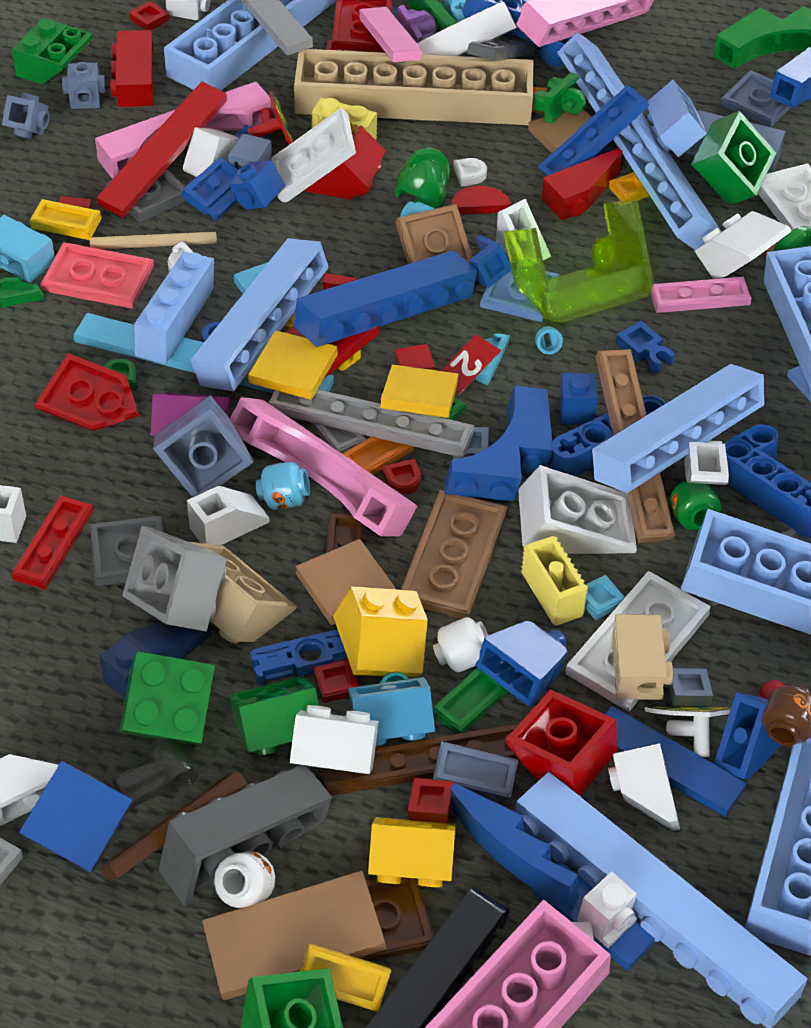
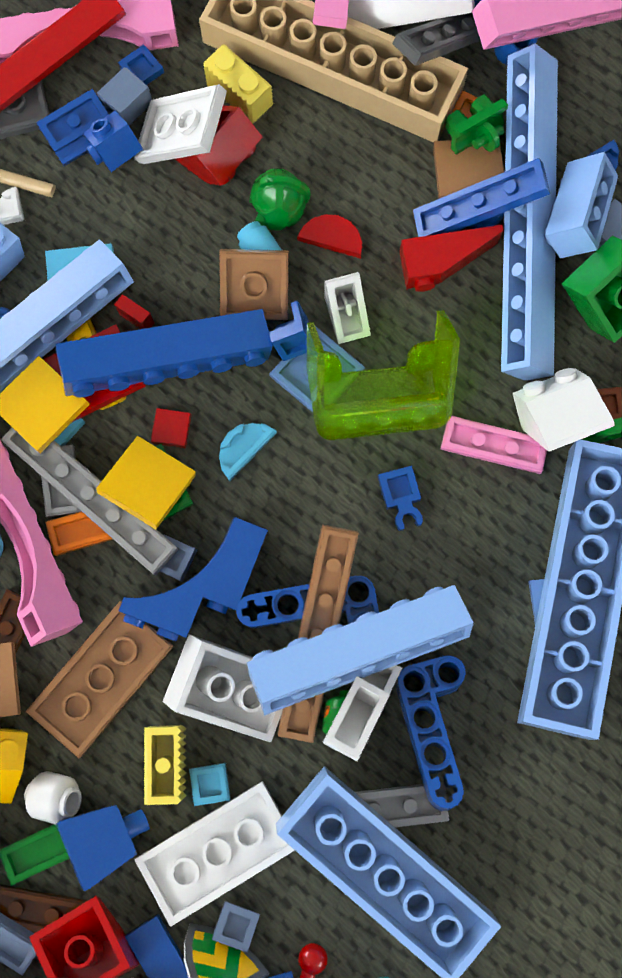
camera: 25 degrees right, 30 degrees up
white slope [183,127,239,177] -> none
red shield [248,91,293,145] -> none
red tile [382,458,421,494] -> none
red sticker [441,334,502,395] -> none
white tile [453,158,487,187] -> none
medium azure hinge [535,326,563,355] -> none
blue brick [558,373,598,424] -> none
light orange tile [609,172,650,205] -> none
tan brick [611,614,673,700] -> none

